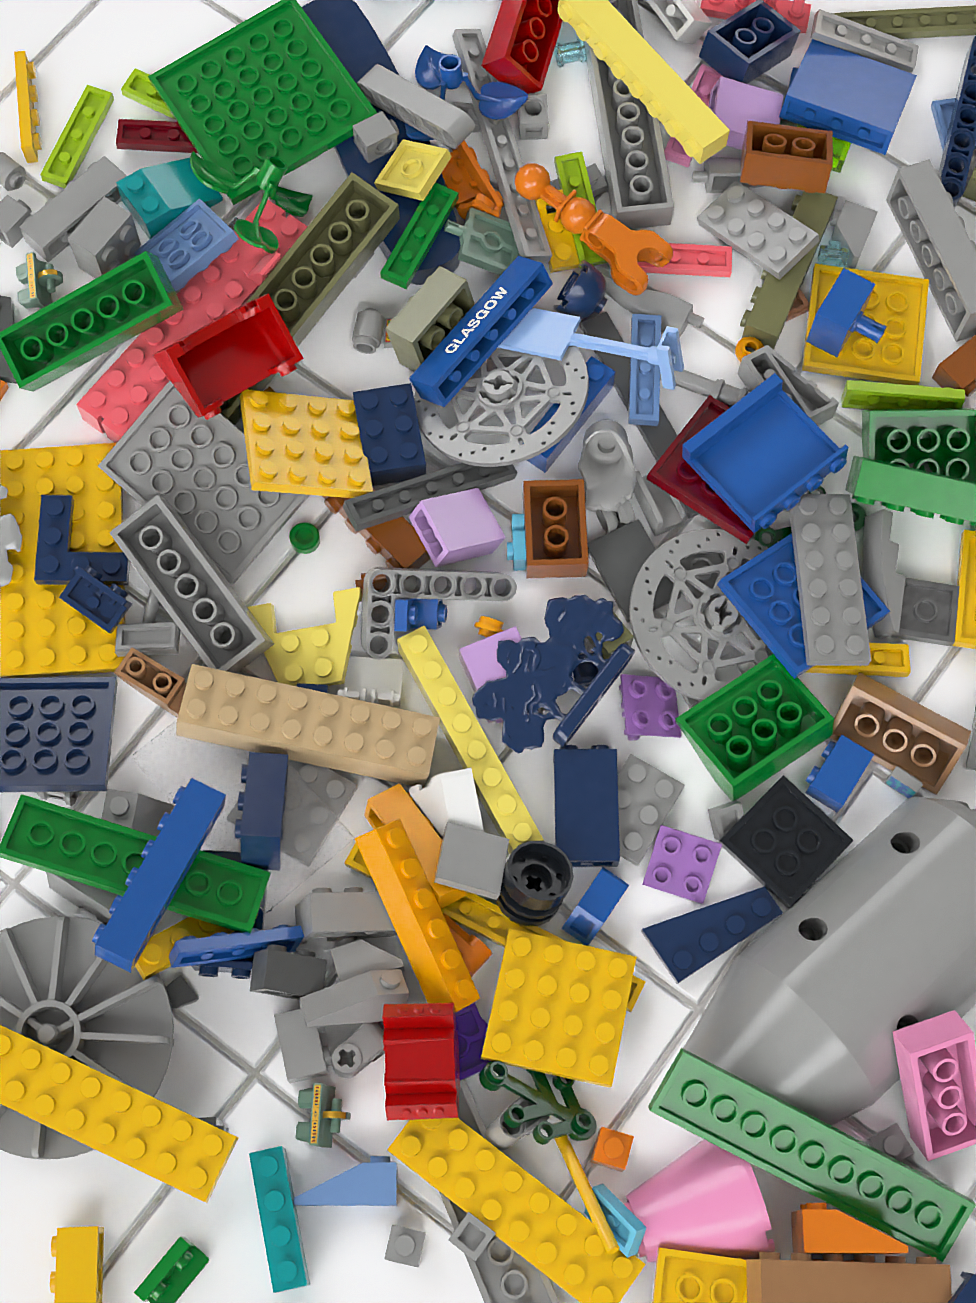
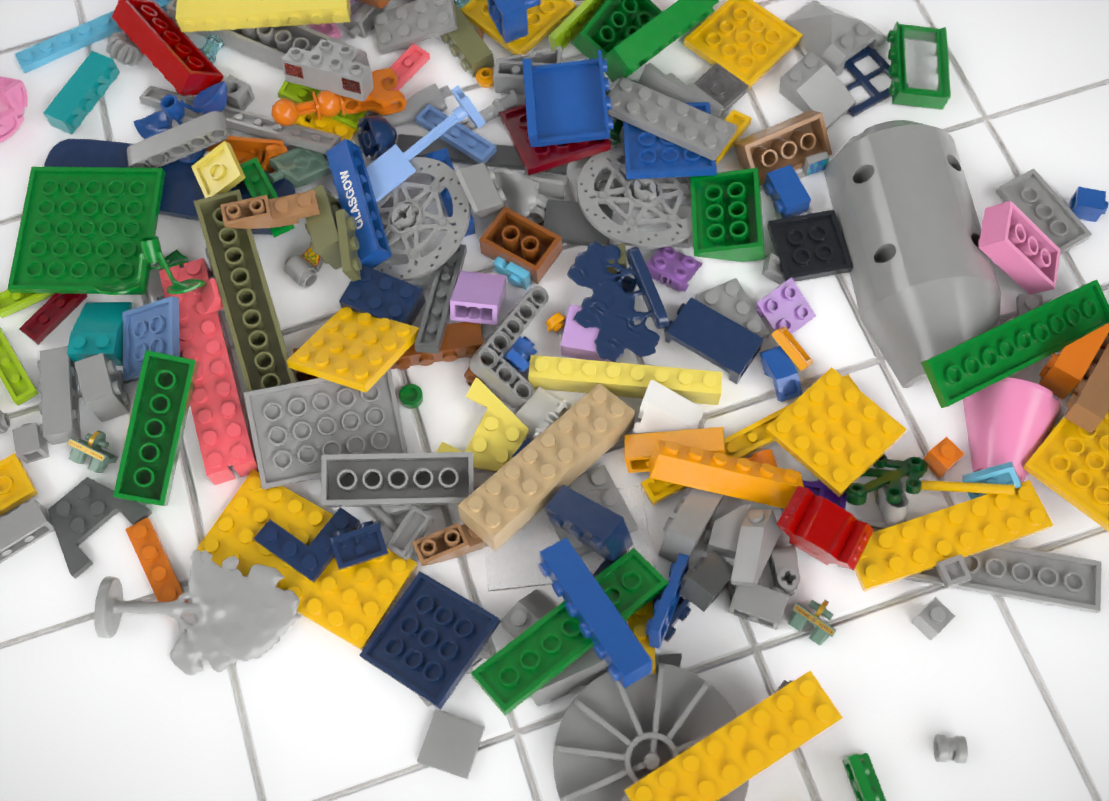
camera: 50 degrees left, 5 degrees down
red windscreen [153,293,304,420] -> none
teal brick [249,1146,310,1293] -> none
medium blue slope [294,1156,398,1206] -> none
light grey brick [353,111,399,163] -> none
light grey tile [434,822,509,900] -> none
black wheel [496,841,574,926] -> none
dark blue wing [641,886,783,985] -> none
none -> medium nougat slope [221,190,320,229]
none -> light grey piece [281,39,374,101]
none -> olive plate [335,209,362,282]
none -> light grey slope [455,163,507,219]
none -> light orange tile [771,326,814,371]

